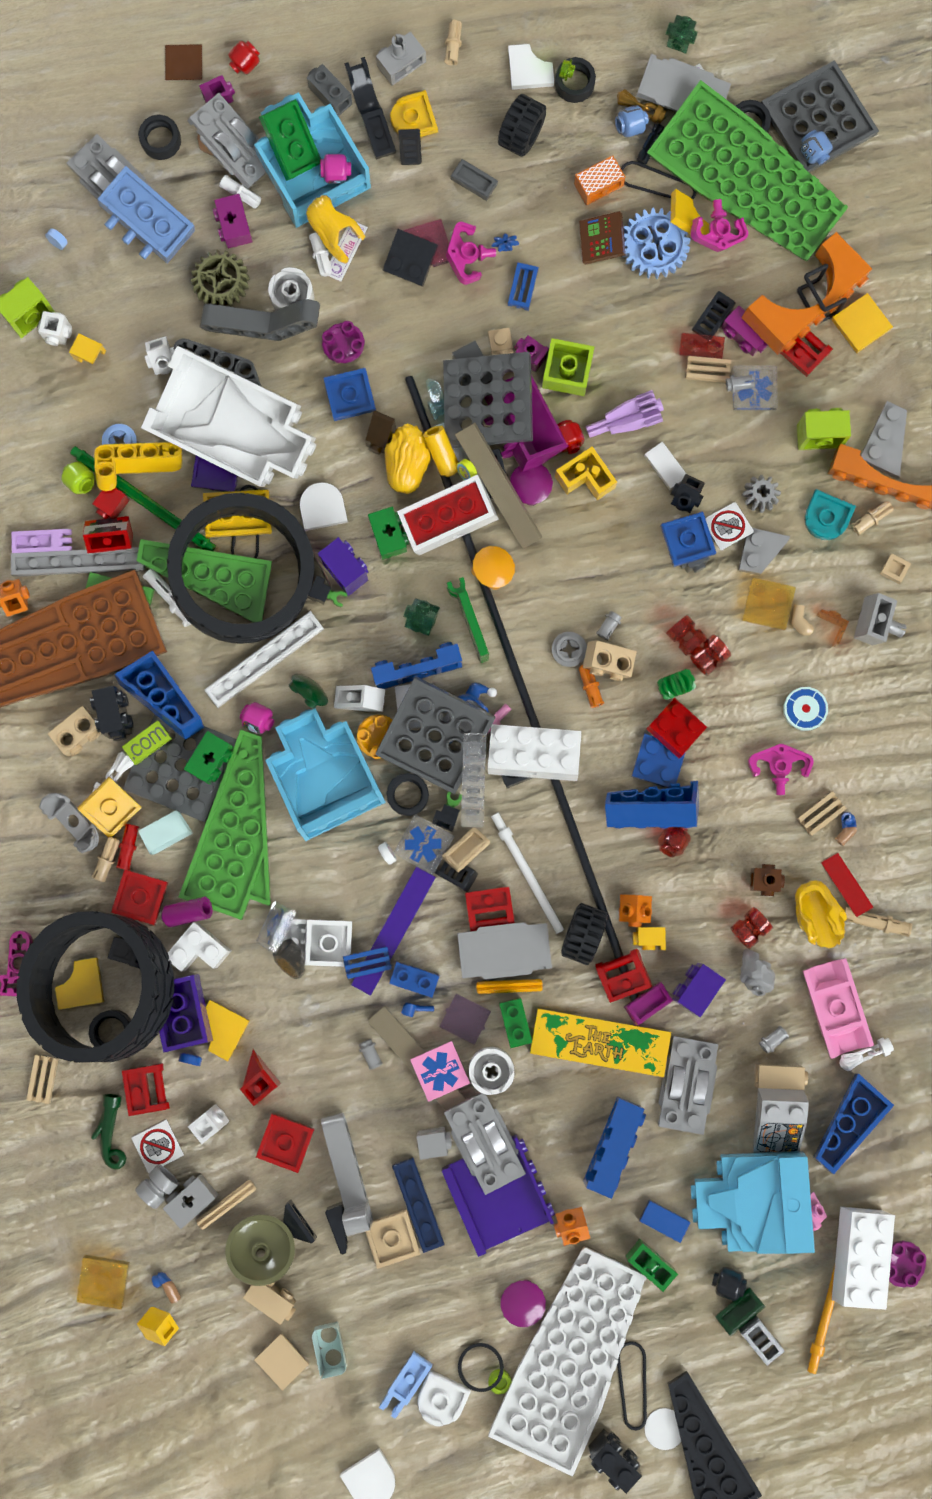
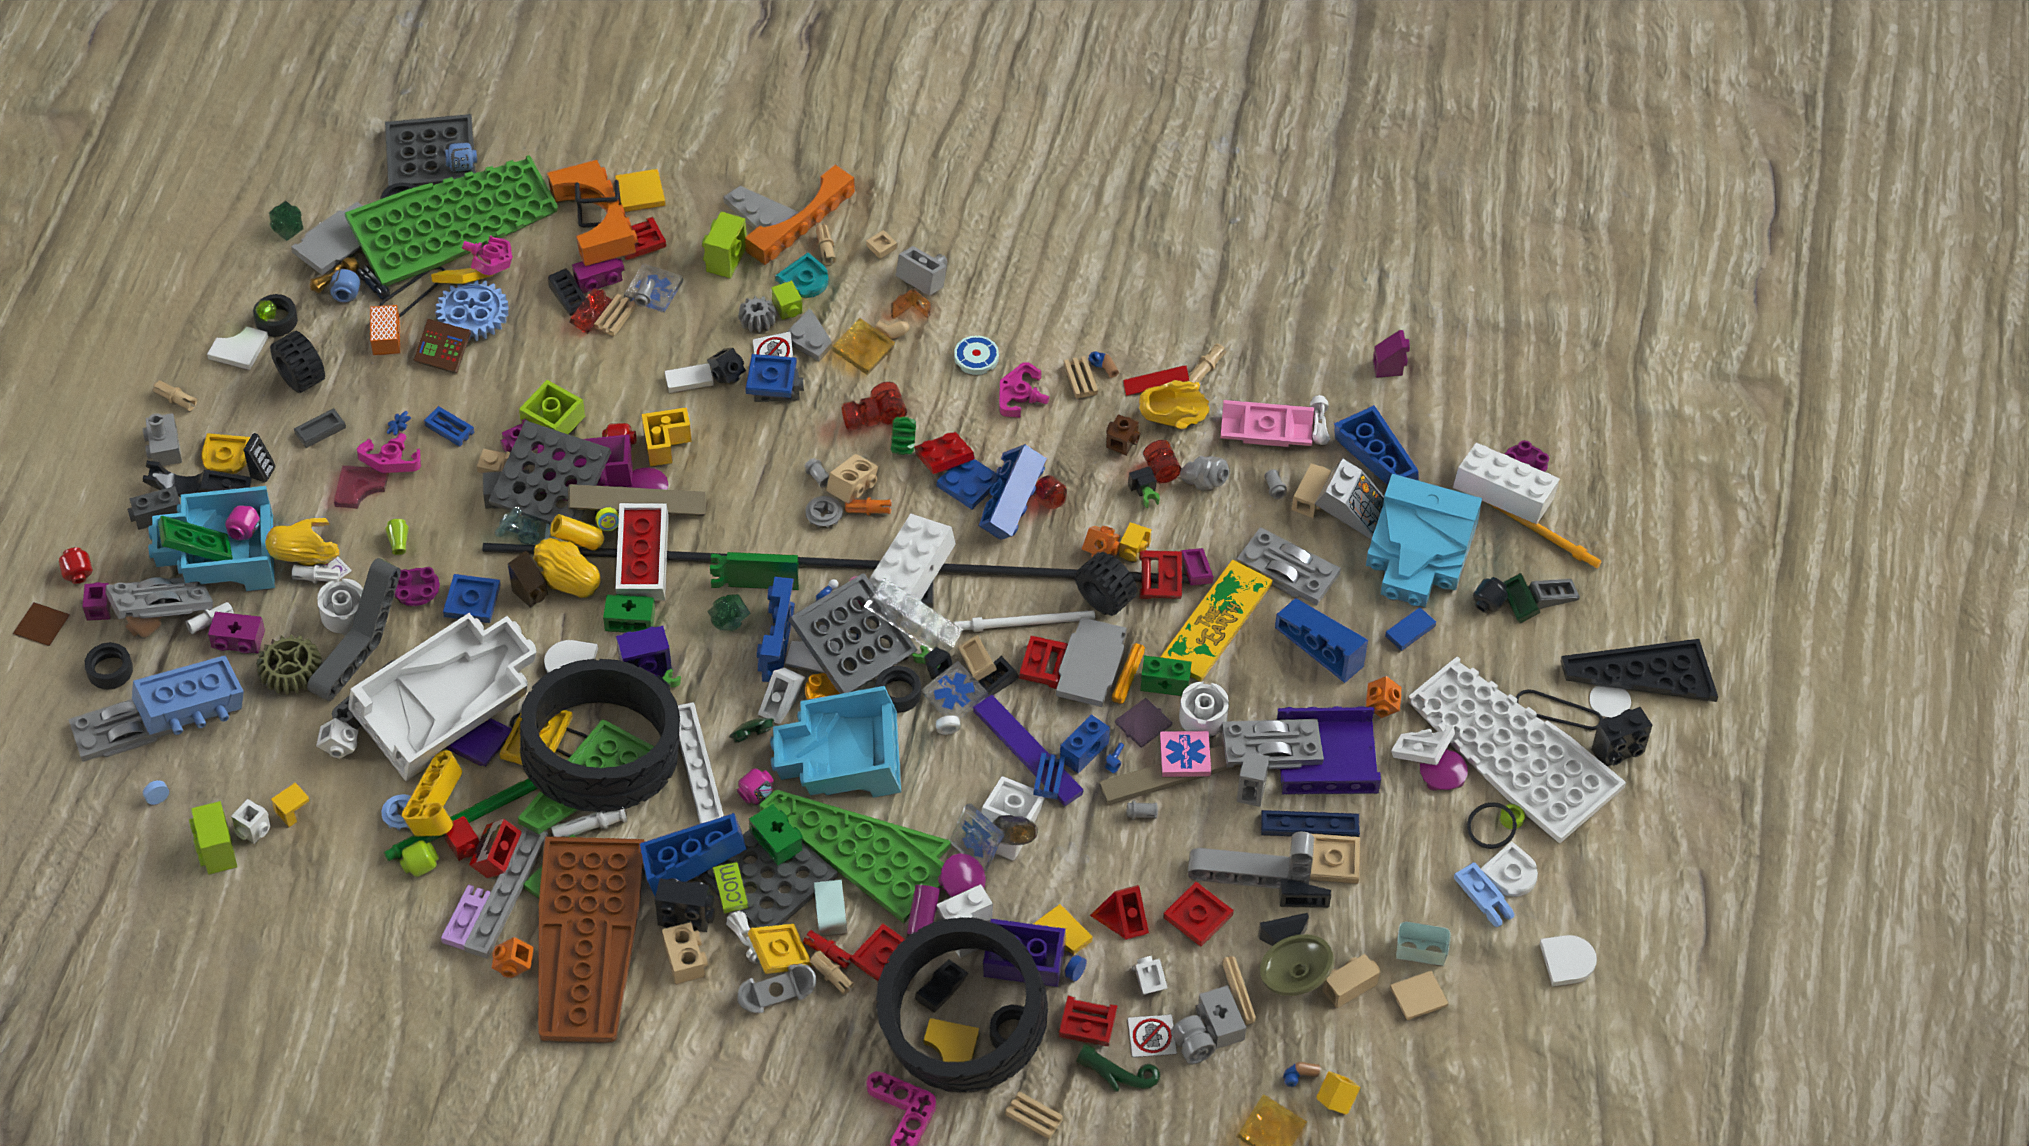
camera: 70 degrees left, 30 degrees down
black plate [383,229,439,287] -> none
light orange dish [471,546,515,590] -> none
lavender piece [586,390,664,438] -> none
green brick [625,1239,678,1292] -> none
dark purple brick [672,963,726,1018] -> none
none -> lime cone [385,519,409,555]
none -> lime brick [771,281,803,320]
none -> magenta dish [938,853,986,897]
none -> black piece [1128,466,1160,508]
none -> white wing [1391,725,1455,765]

